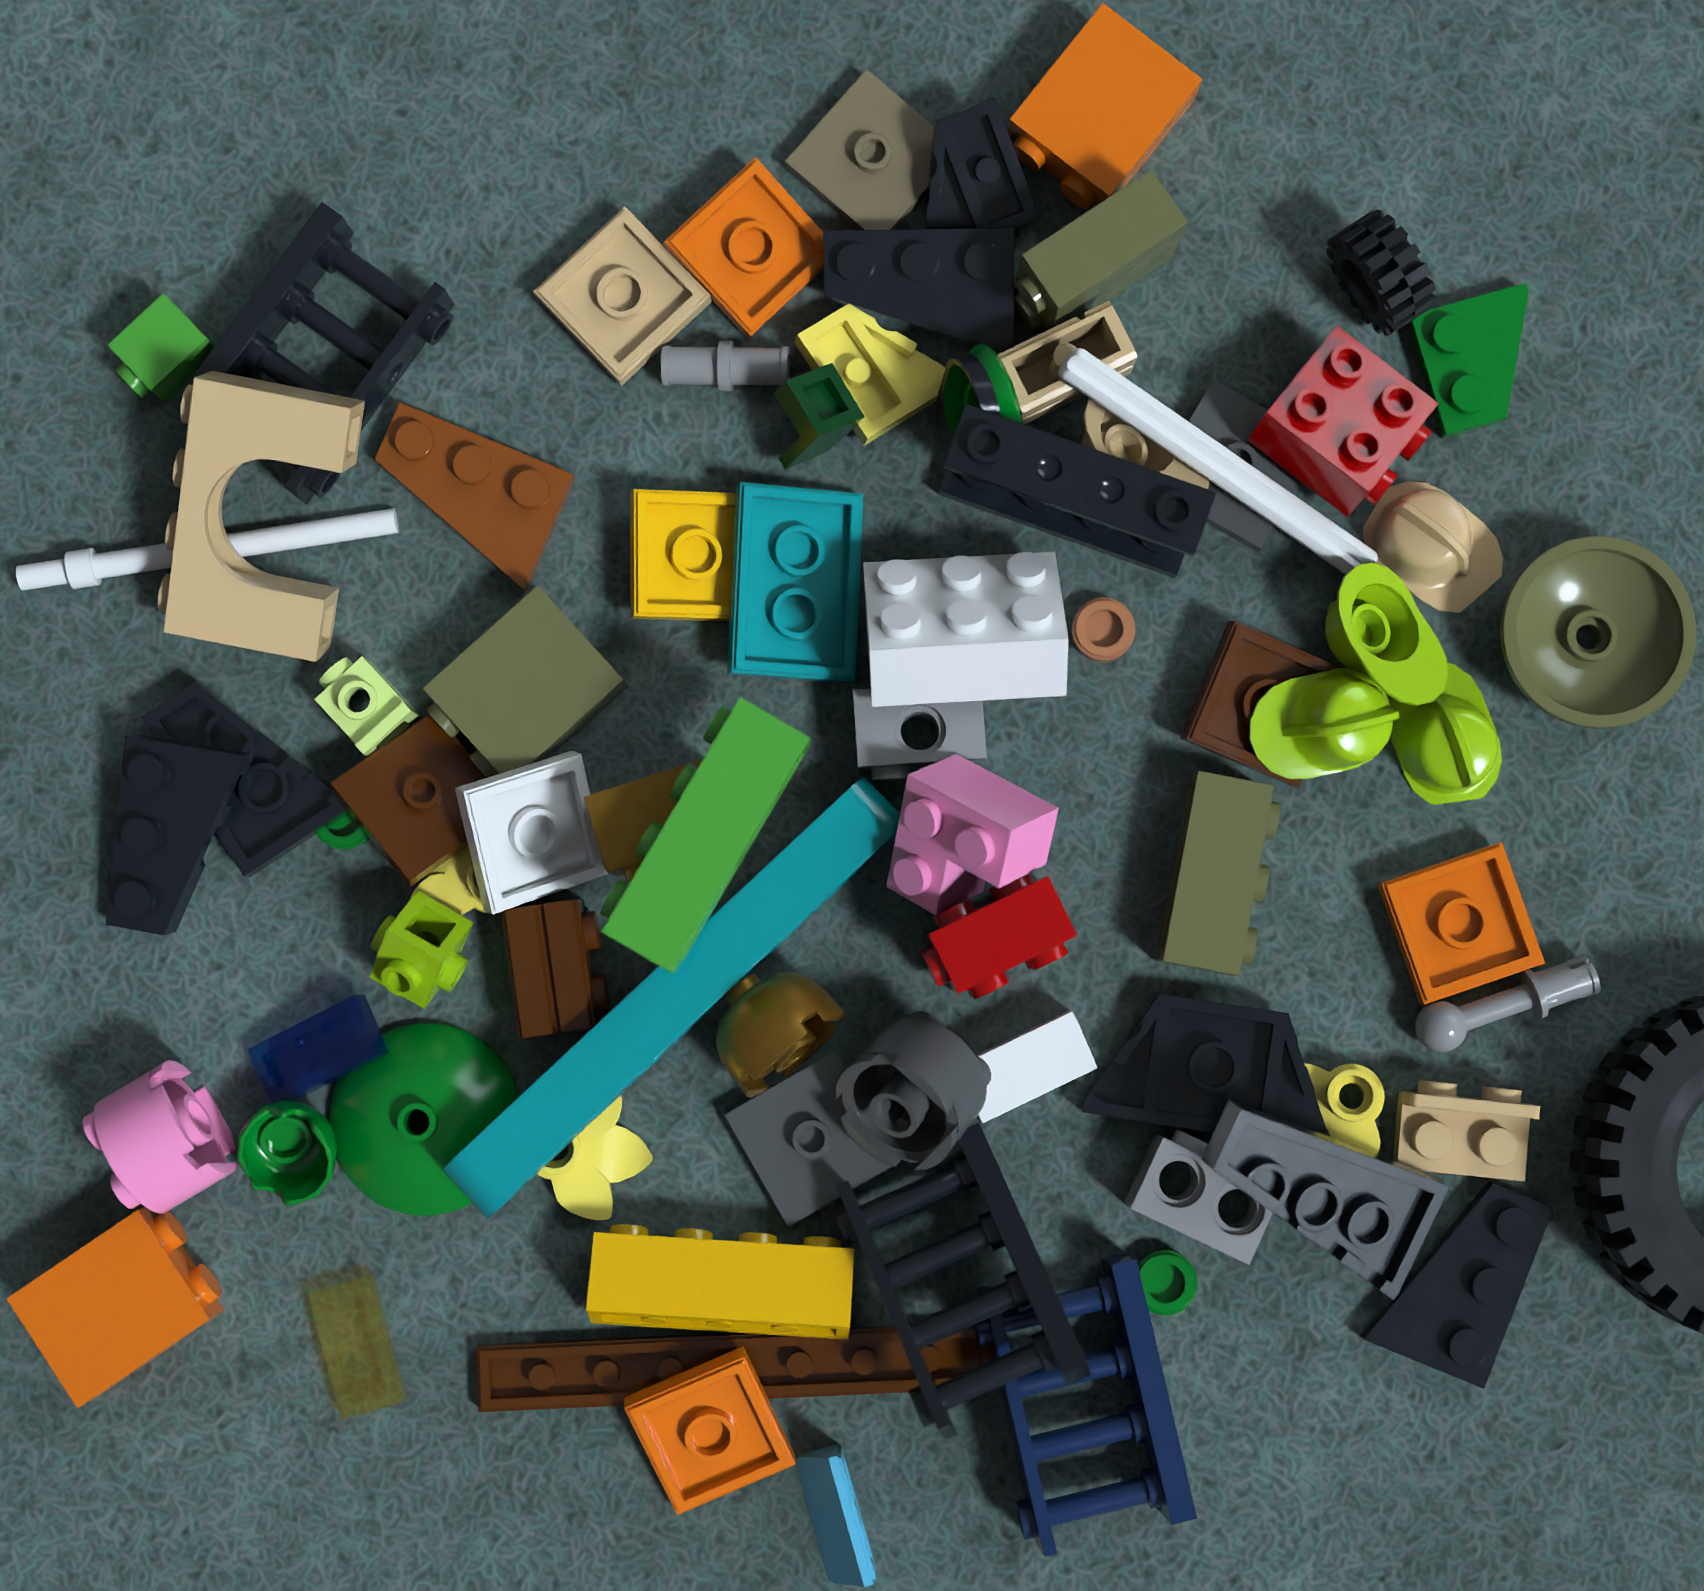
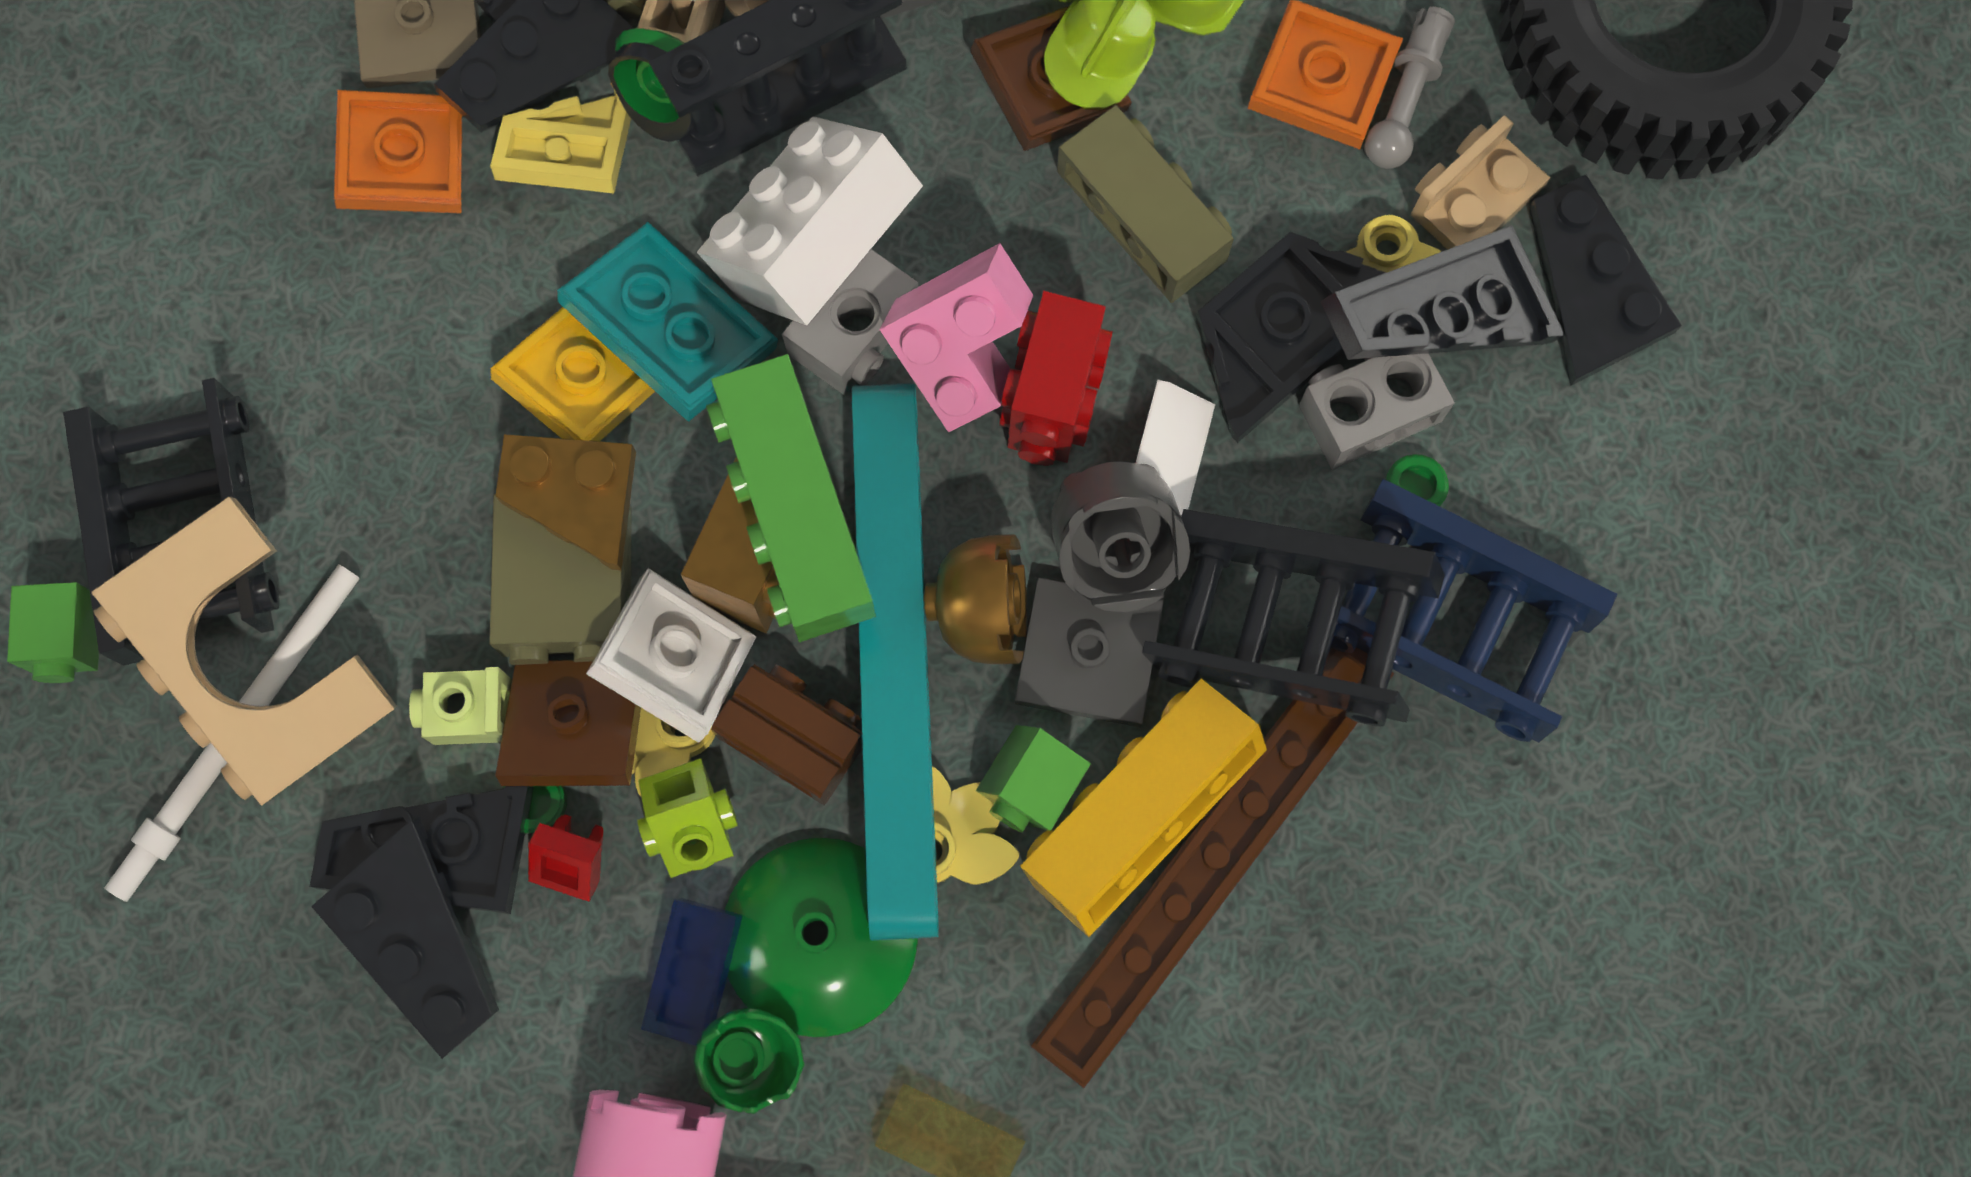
camera: 50 degrees left, 10 degrees down
dark orange wing [375,402,575,592] -> none
tan plate [533,206,712,386] -> none
orange plate [624,1346,796,1515] -> none
light grey pin [661,341,791,392] -> none
dark green panel [774,363,865,469] -> none
medium azure slope [795,1444,876,1587] -> none
nougat tile [1071,597,1135,662] -> none
none -> pearl gold wing [495,434,636,570]
none -> red tile [528,814,604,902]
none -> bright green brick [976,725,1091,832]

